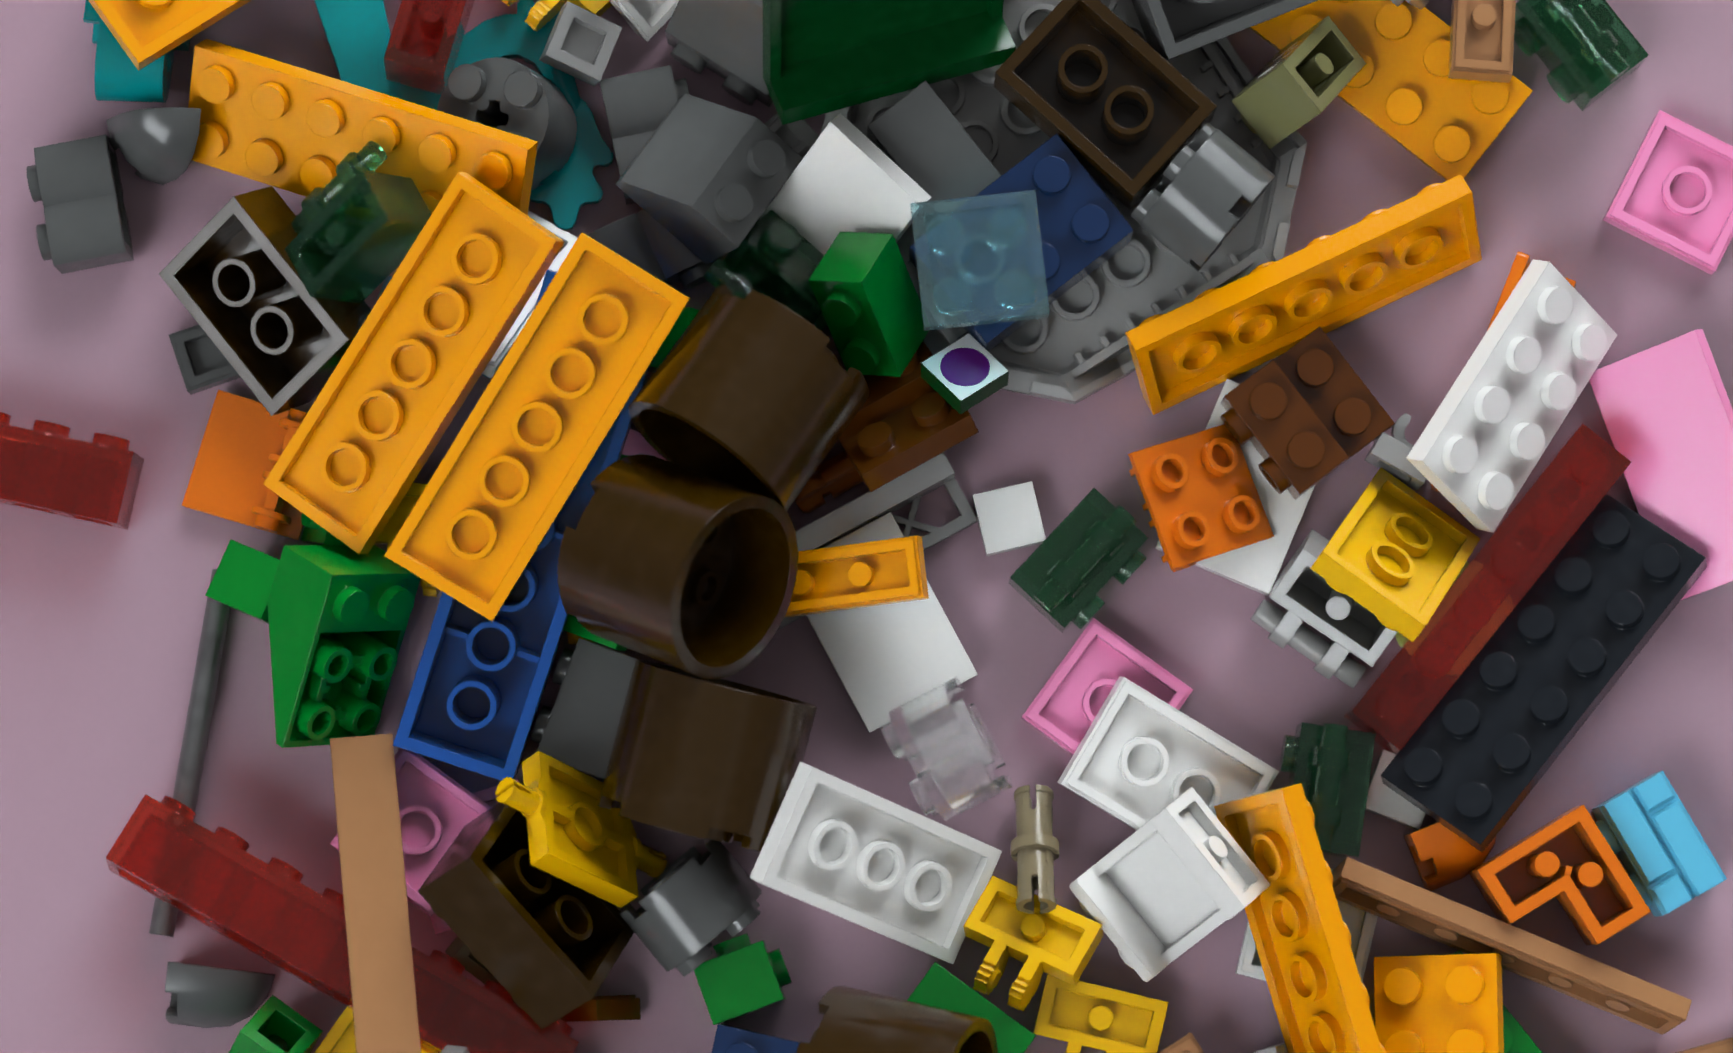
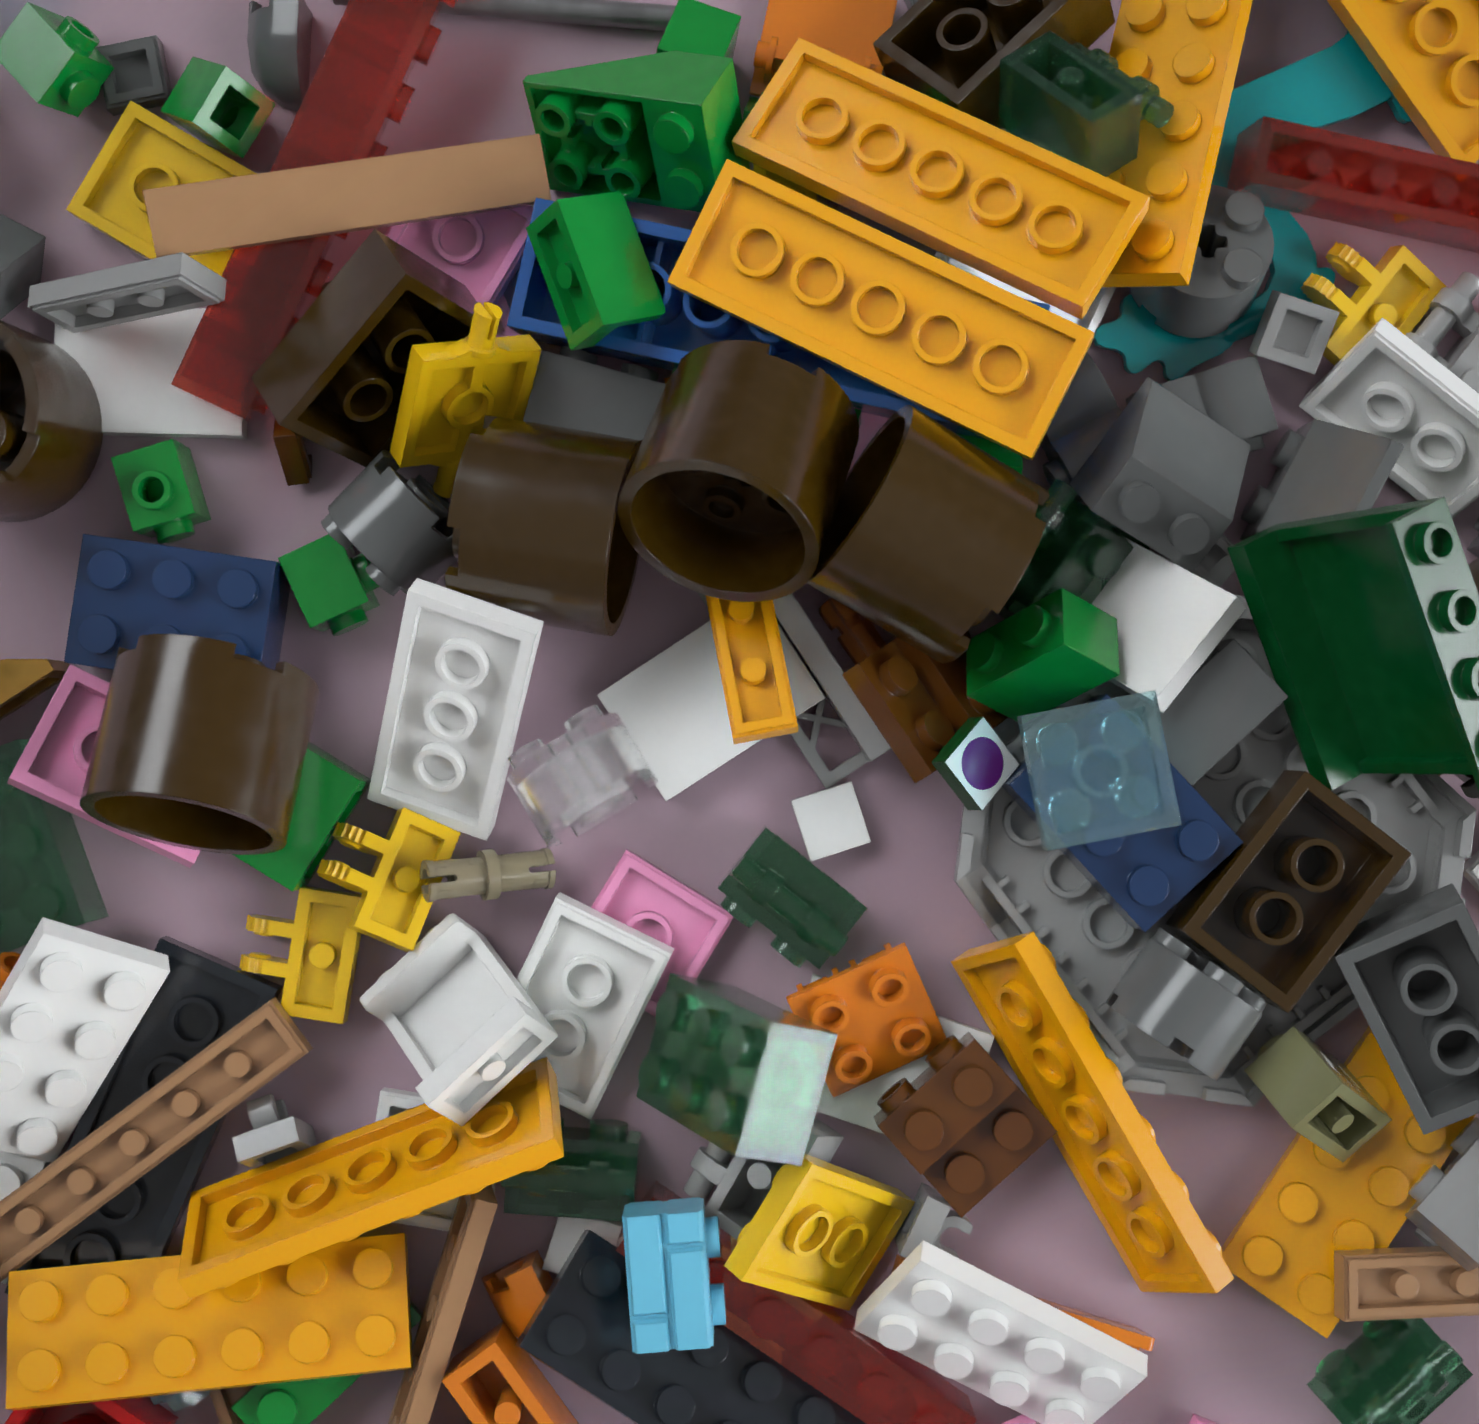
camera: 75 degrees right, 5 degrees up
none -> green panel [526,191,666,351]
none -> medium azure brick [622,1197,726,1354]
none -> clear green brick [636,973,838,1166]

